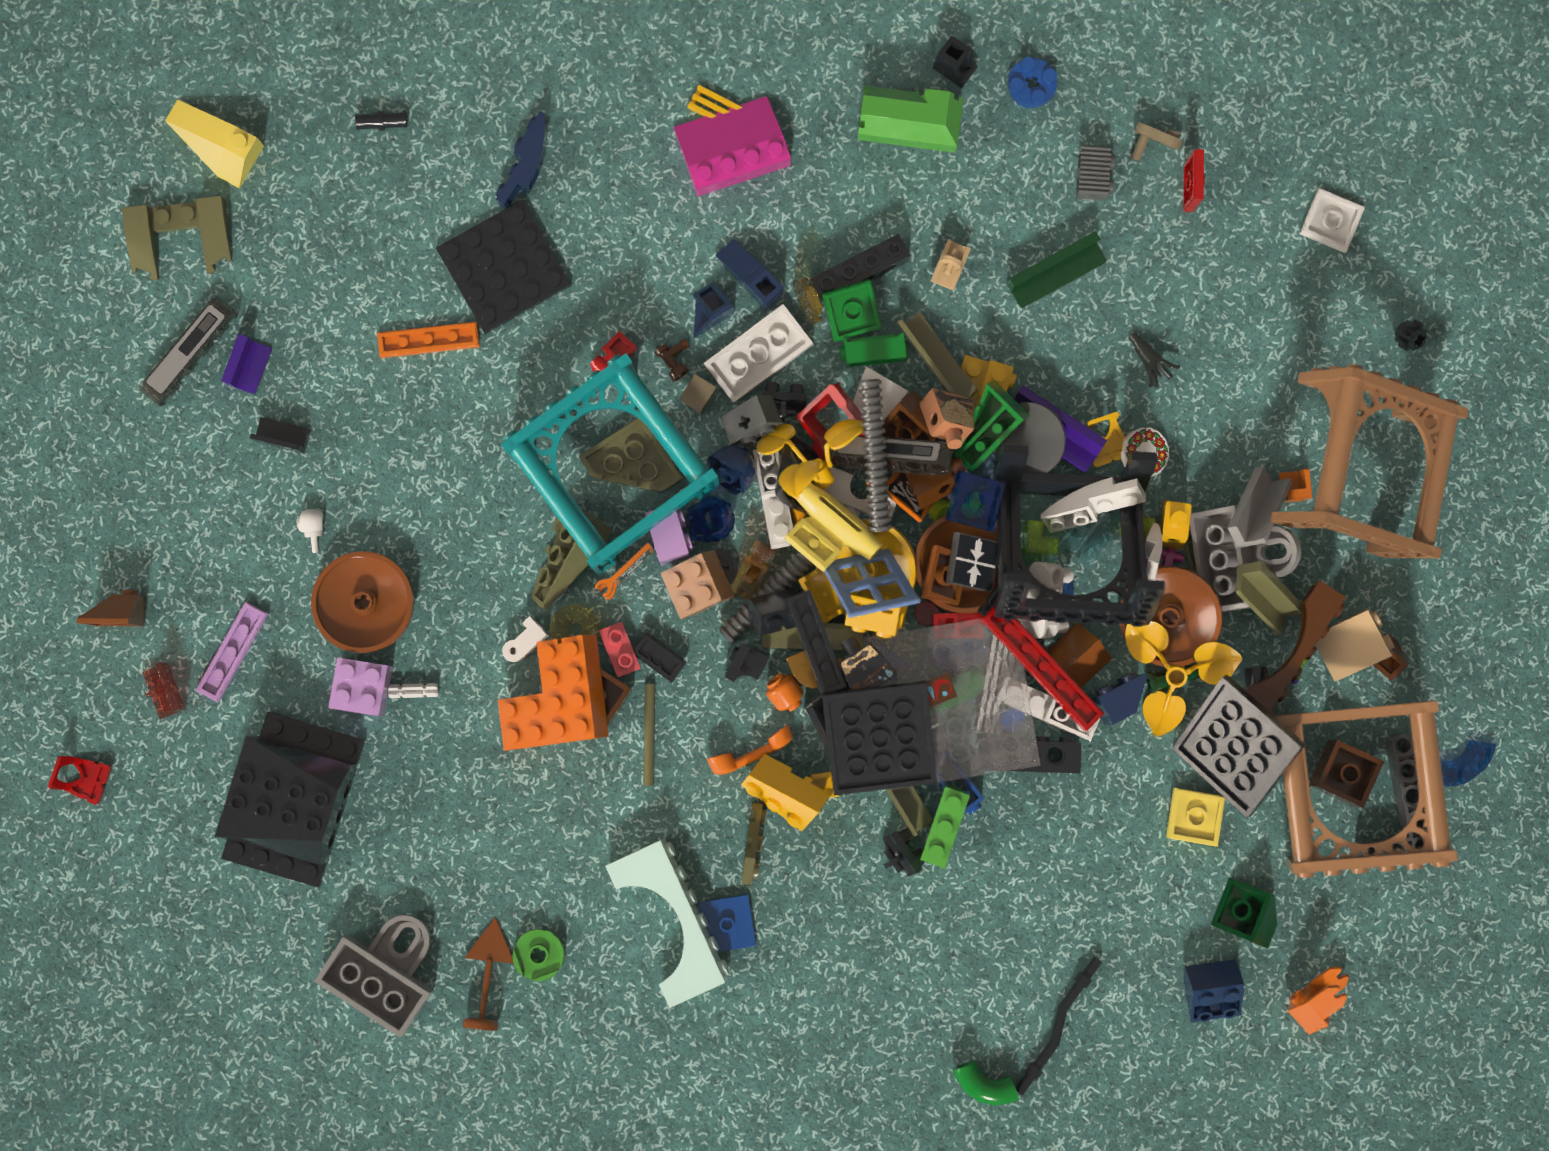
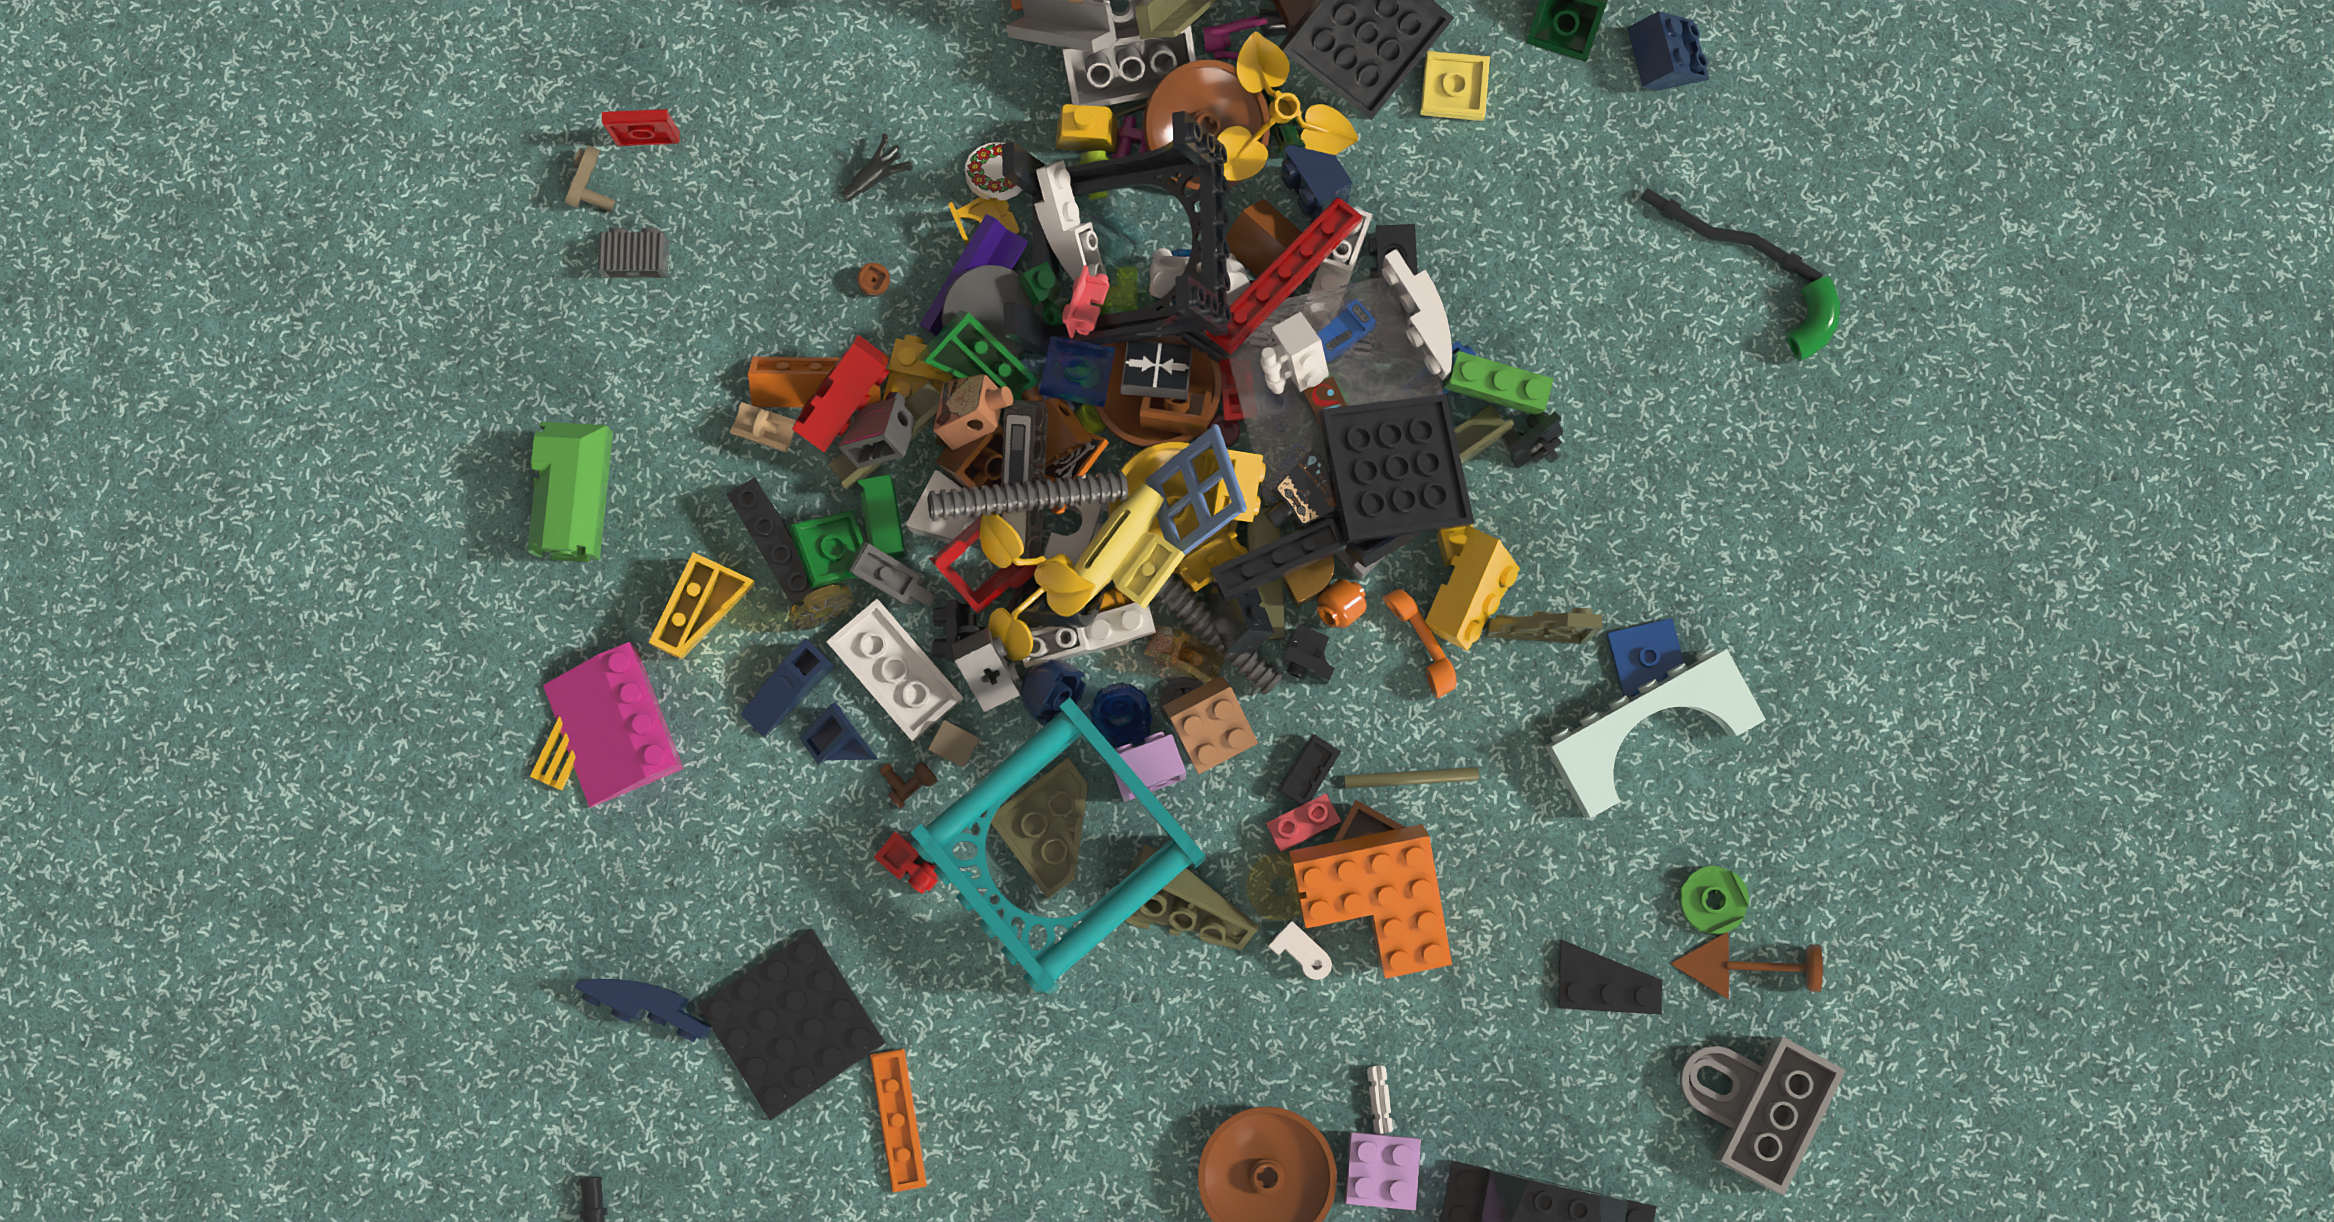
camera: 85 degrees left, 5 degrees down
orange flag [595,543,654,600] -> none
black brick [932,36,978,89] -> none
dark green panel [1006,231,1106,308] -> none
blue plate [1007,57,1057,108] -> none
white slope [1145,523,1163,580] -> none
none -> yellow wedge [649,552,755,660]
none -> orange panel [748,357,881,407]
none -> red wedge [792,335,890,452]
none -> dark grey torso [838,392,916,469]
none -> dark grey hinge [847,542,937,607]
none -> dark orange tile [857,263,890,297]
none -> dark green plate [1017,261,1071,326]
none -> coral hinge [1062,265,1110,338]
none -> dark pink plant [1203,15,1267,60]
none -> white brick [1260,311,1329,394]
none -> blue leg [1317,299,1376,363]
none -> white slope [1382,249,1452,381]
none -> black wing [1558,940,1663,1015]

